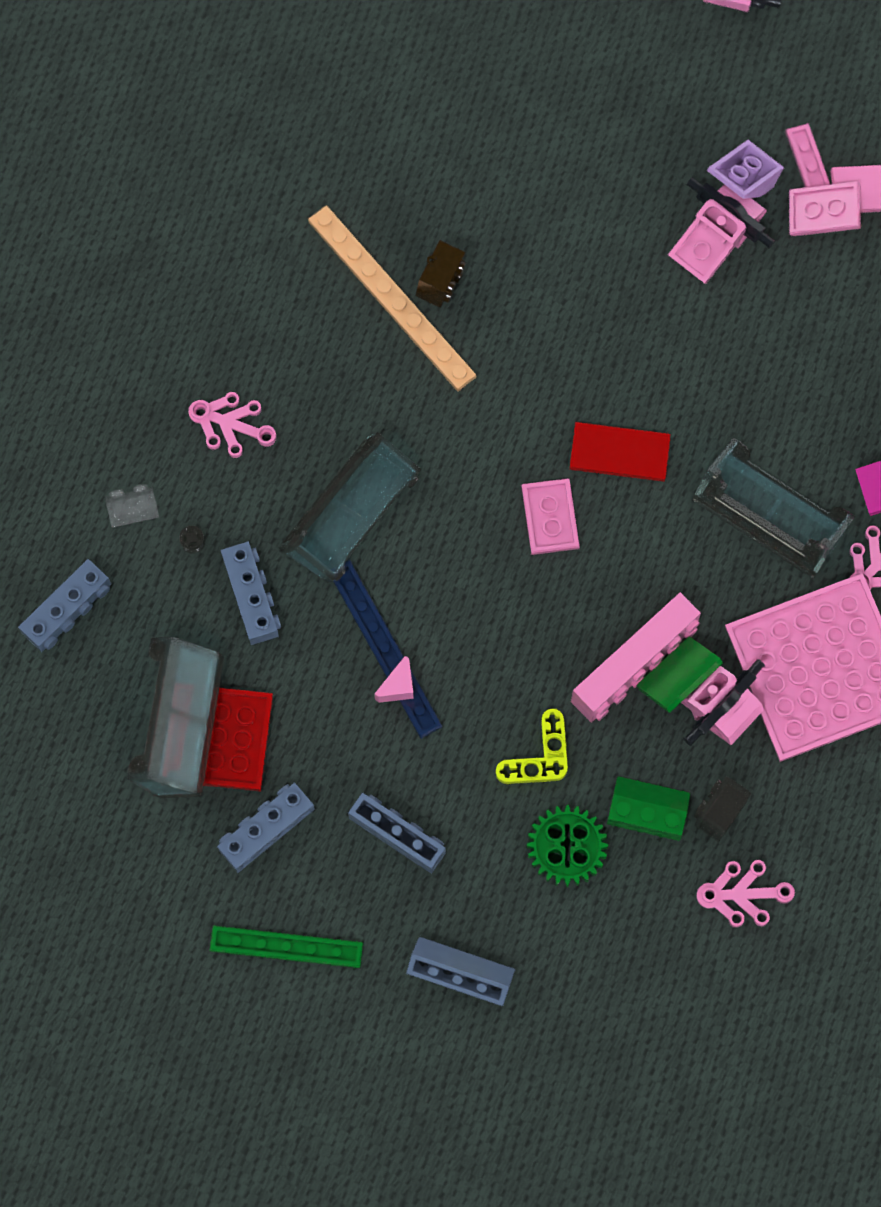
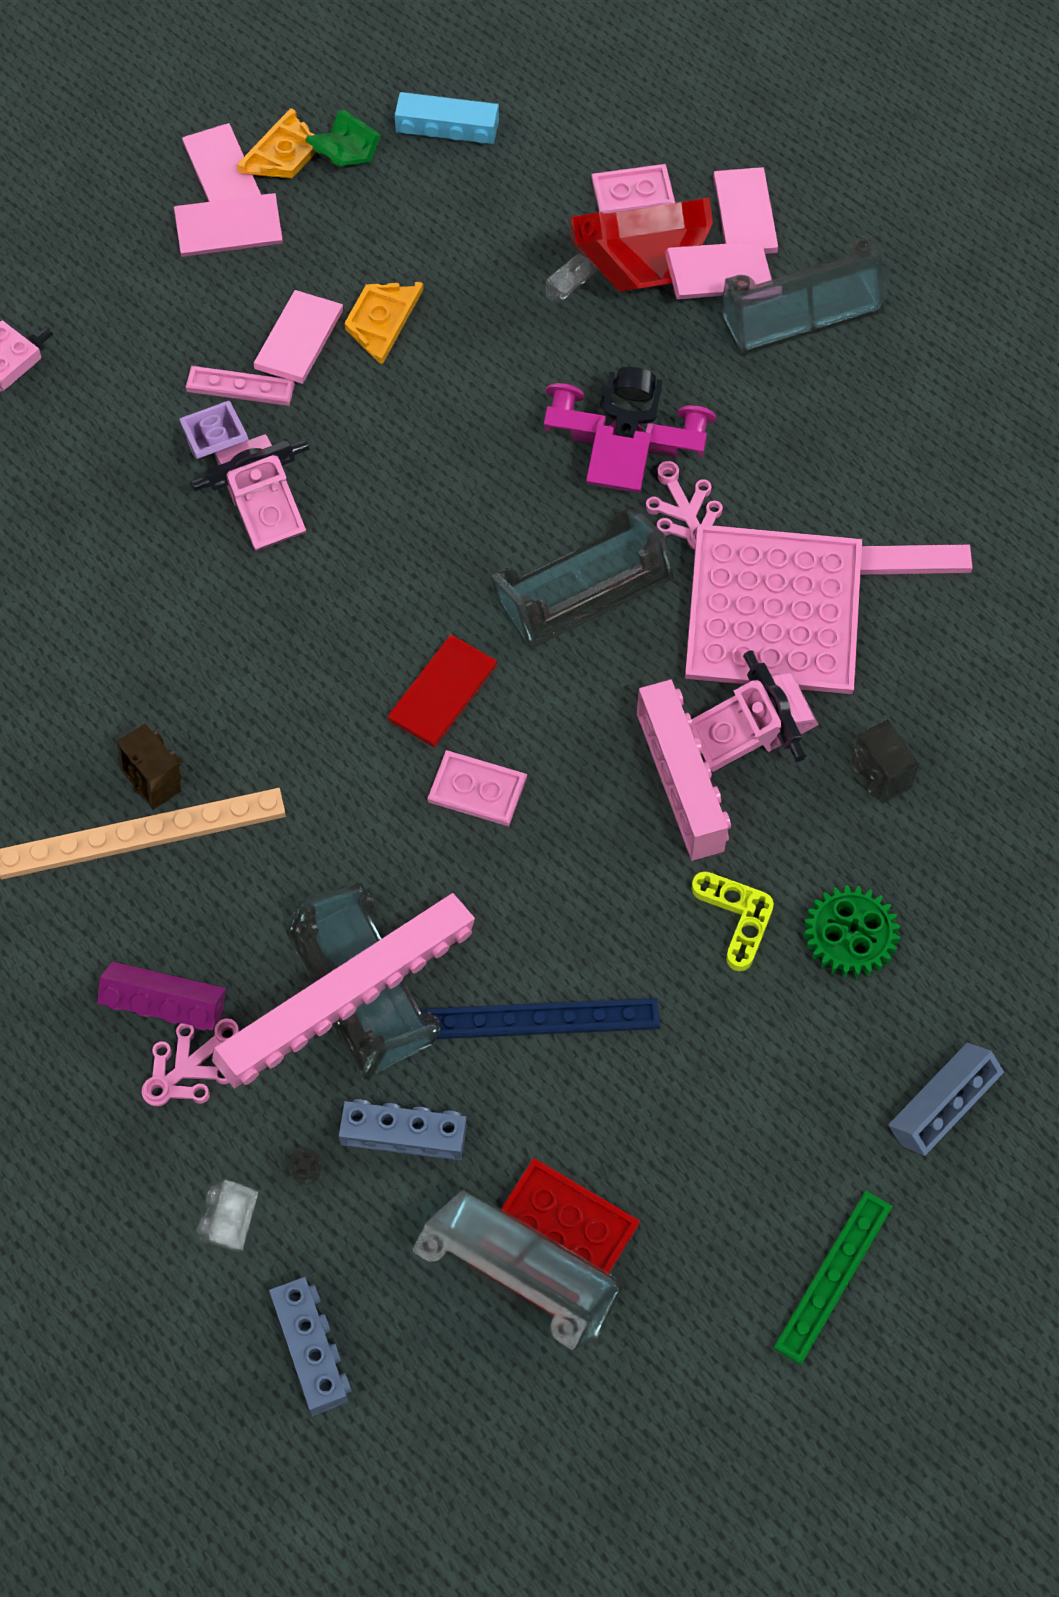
camera: 65 degrees left, 10 degrees down
sand blue brick [217,783,315,873] -> none
sand blue brick [348,793,446,874] -> none
bright pink slope [374,656,414,703] -> none
green slope [607,776,690,841] -> none
green tile [636,636,723,713] -> none
bright pink plant [697,860,795,927] -> none
bright pink tile [789,181,861,236] -> none
none -> magenta brick [97,962,226,1030]
none -> bright pink brick [212,893,475,1089]

